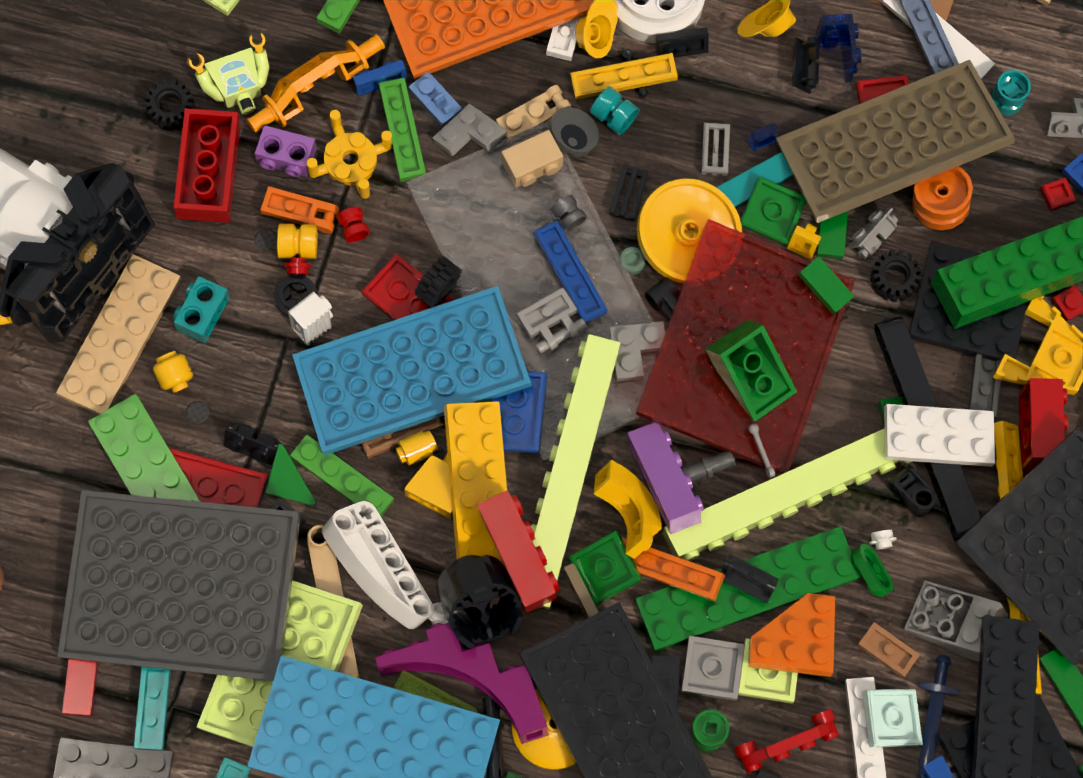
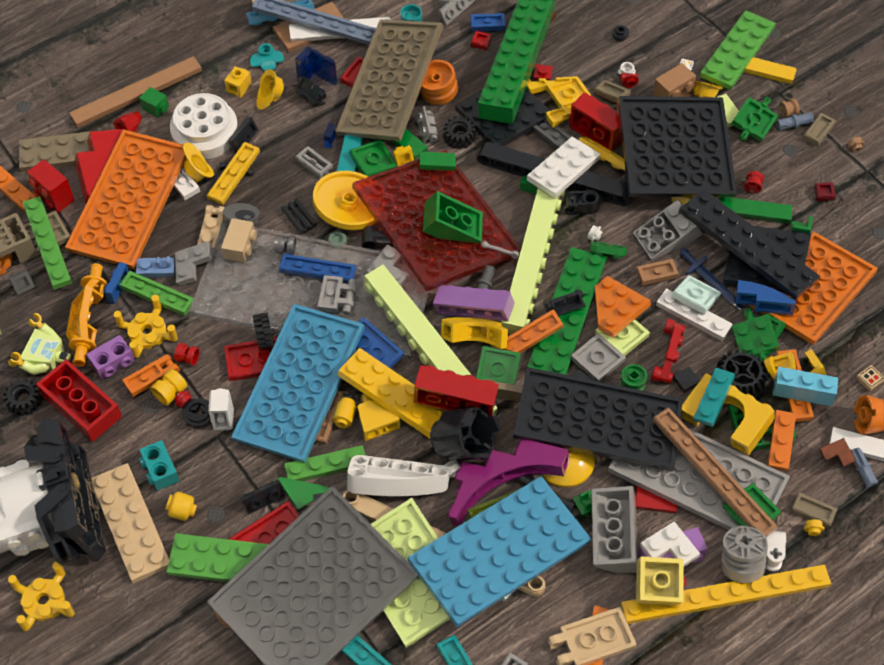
camera: 45 degrees left, 15 degrees down
teal wheel [590,86,640,136] -> none

